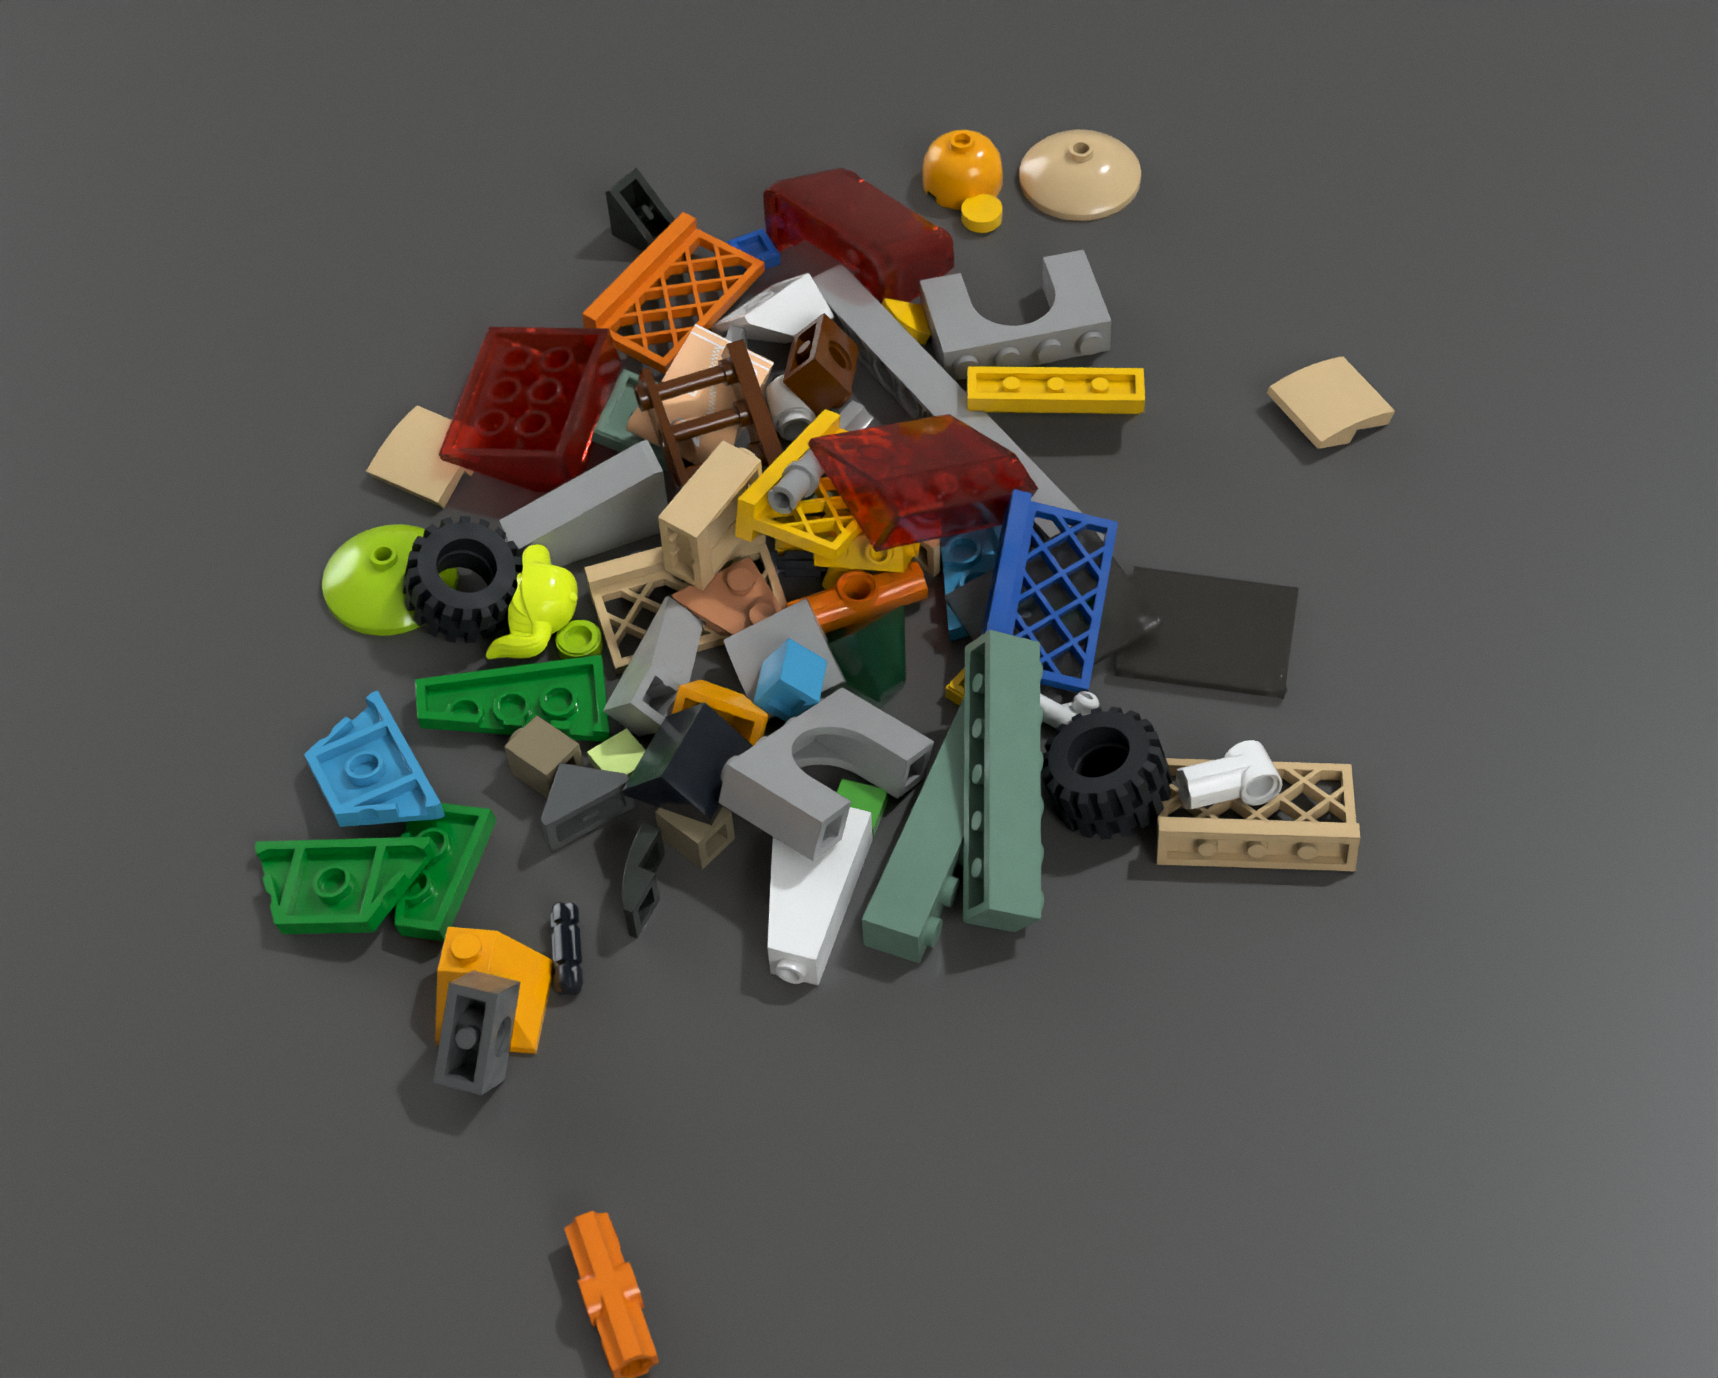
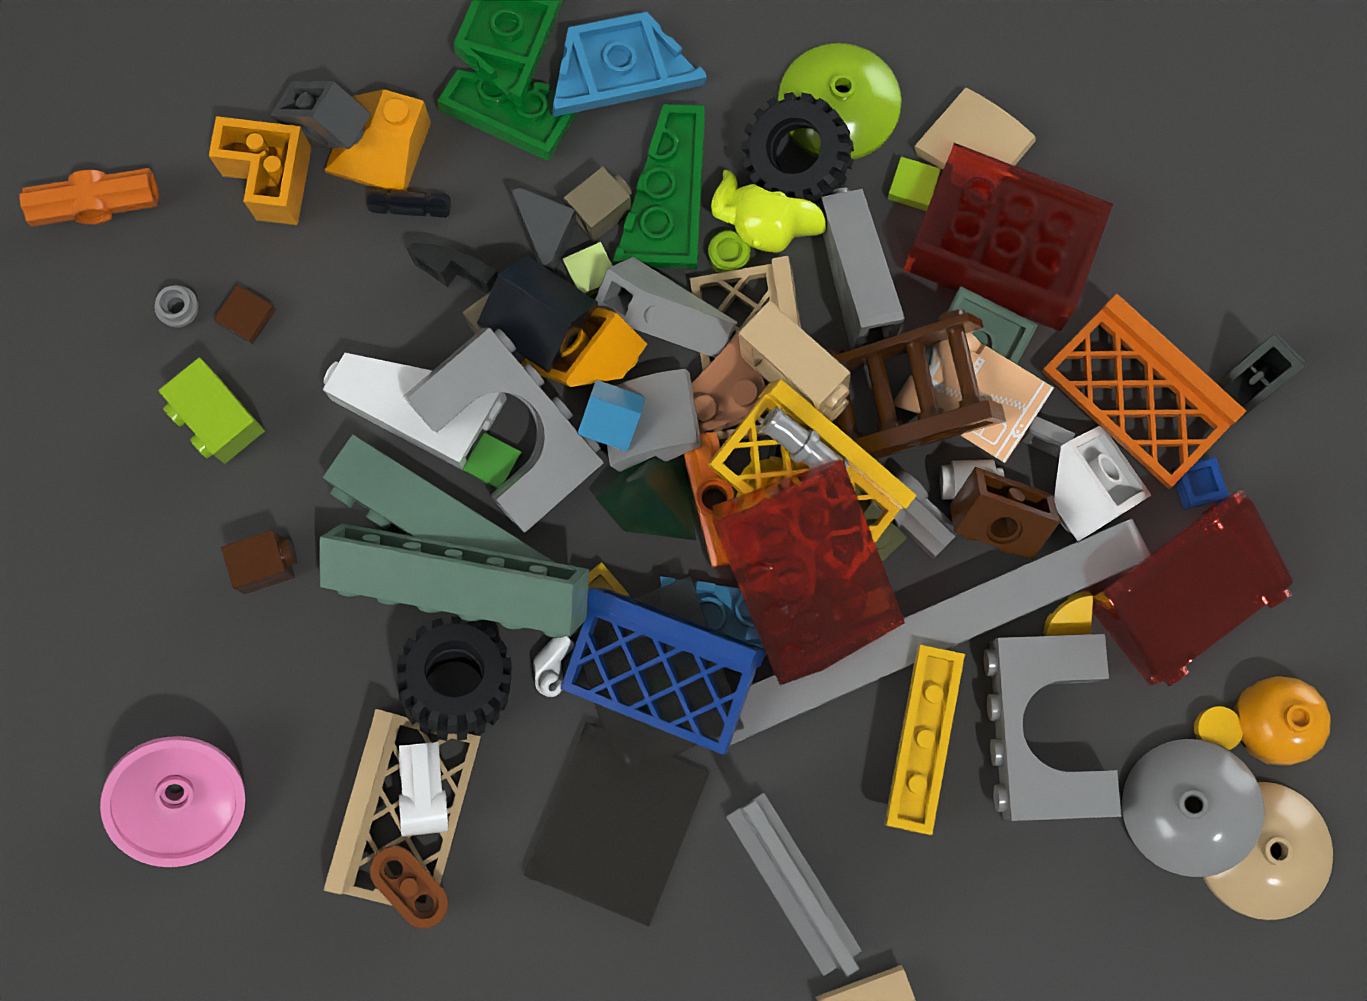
camera: 95 degrees right, 25 degrees up
none -> bright pink dish [100,736,245,867]
none -> light grey plate [155,285,199,328]
none -> lime brick [158,357,265,464]
none -> light orange brick [208,116,312,225]
none -> reddish brown tile [213,285,276,344]
none -> reddish brown brick [221,530,297,594]
none -> dark orange plate [370,846,448,929]
none -> light grey fence [726,793,862,977]
none -> lime tile [887,157,941,211]
none -> light grey dish [1122,739,1264,877]

